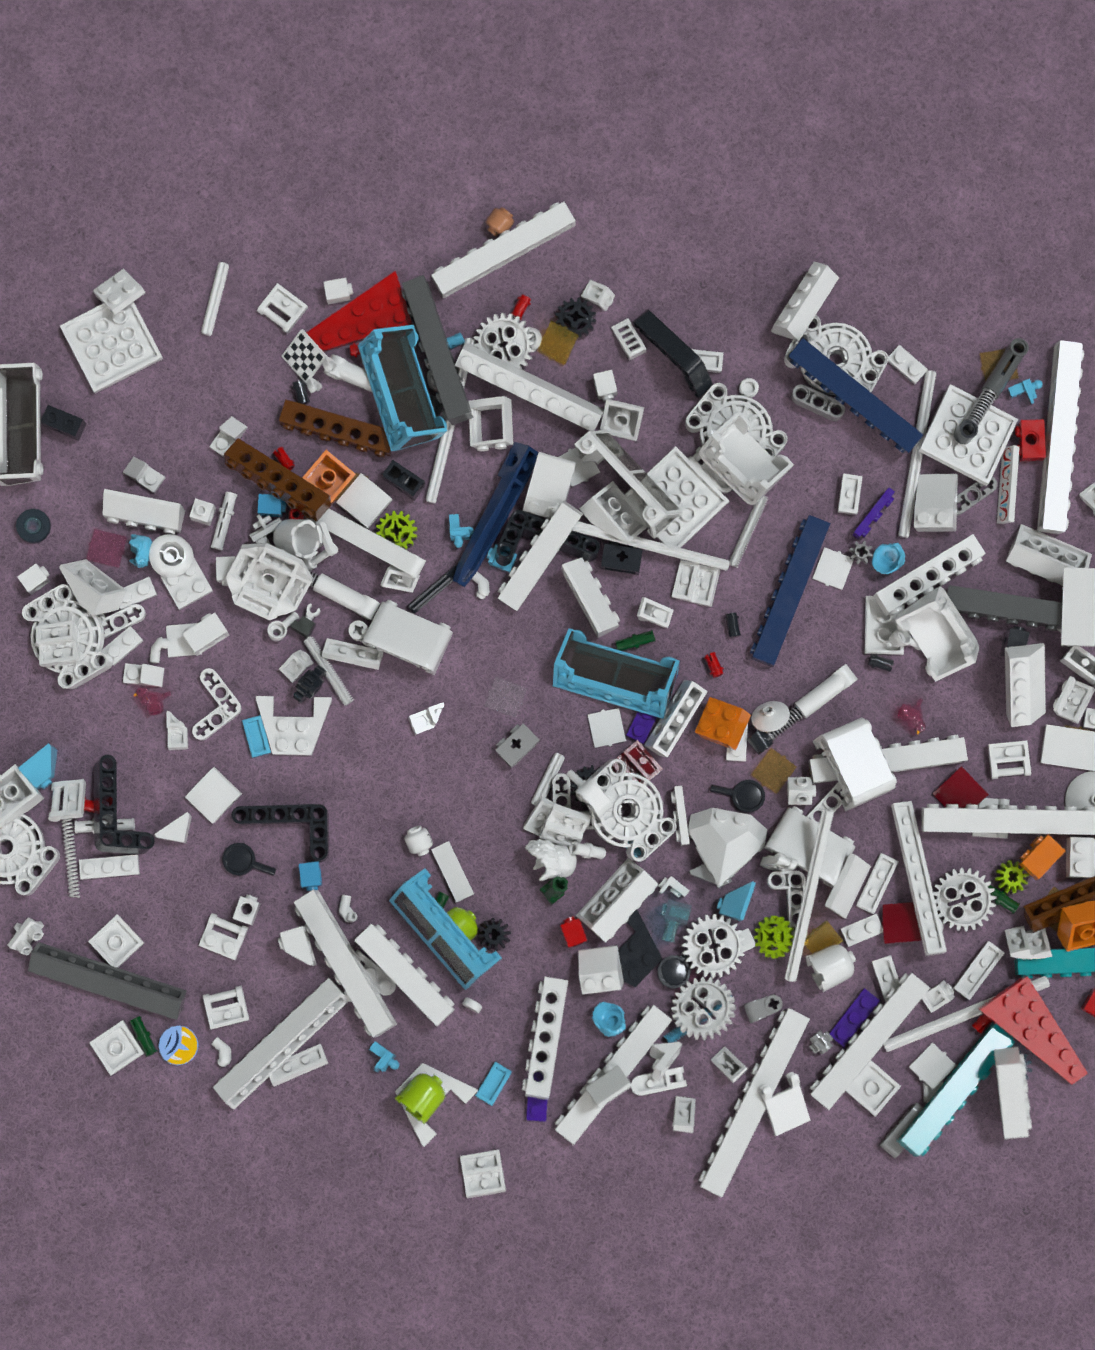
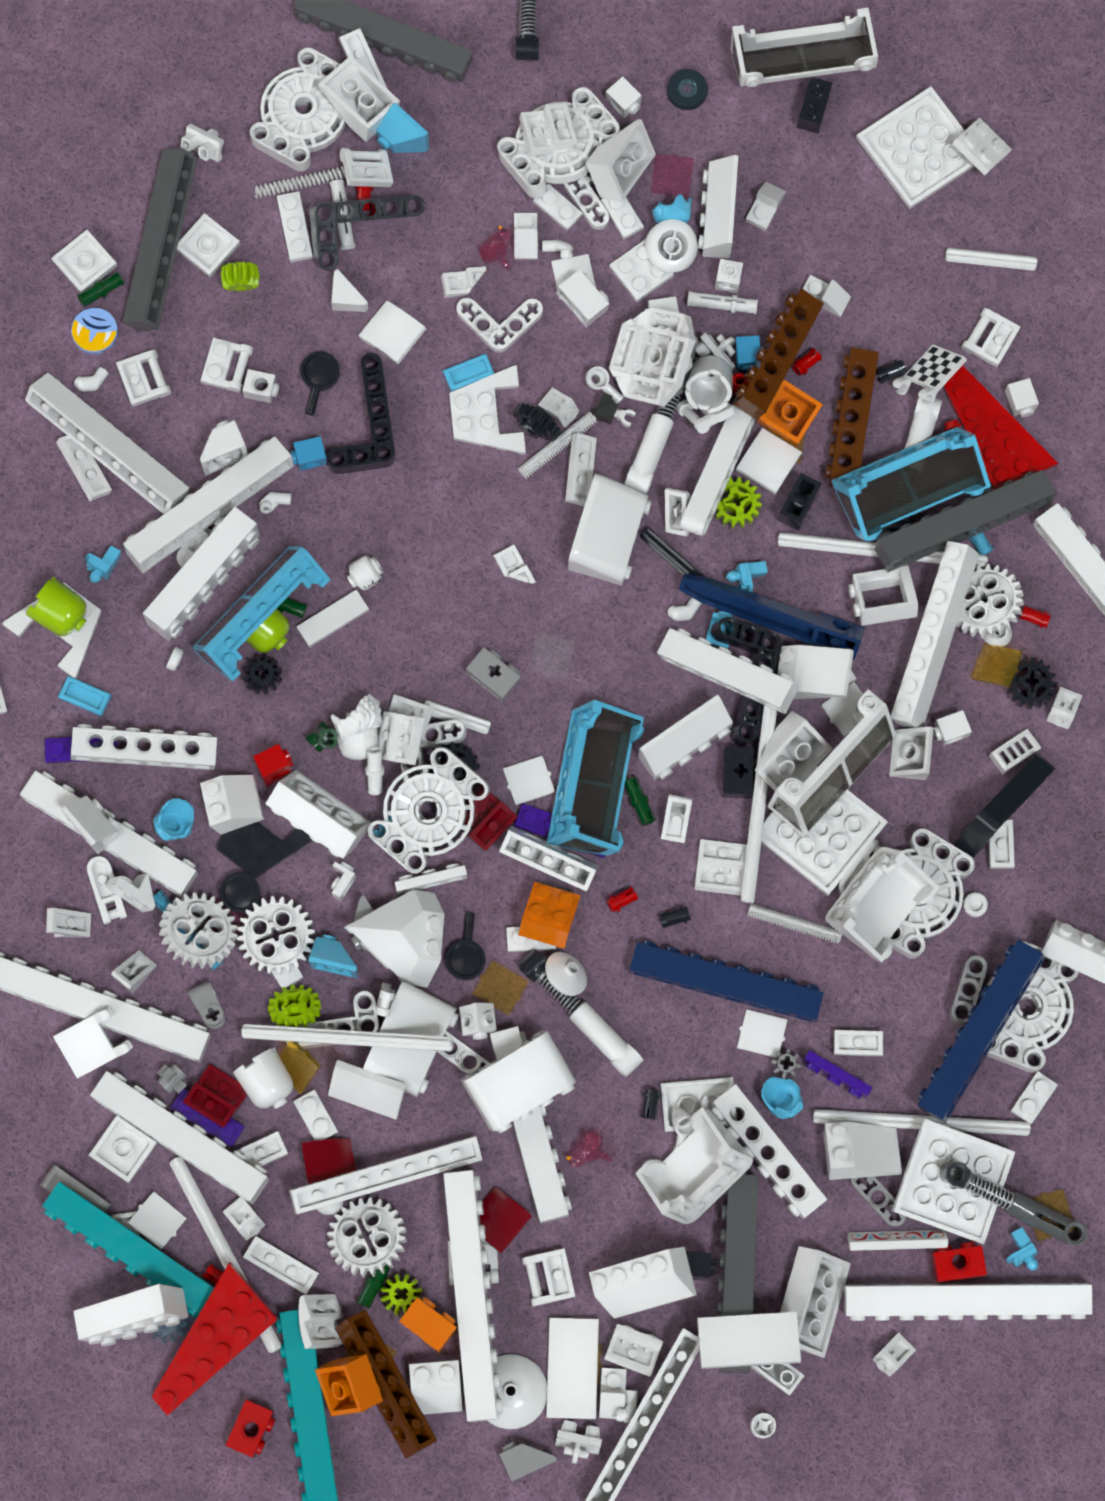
camera: 80 degrees right, 5 degrees down
white wheel [349,621,368,641] -> none
white beam [567,770,614,818] -> none
clear light blue brick [660,900,692,943] -> none
white tile [856,853,899,914] -> none
none -> dark red slope [183,1064,248,1129]
none -> lime gear [221,261,260,292]

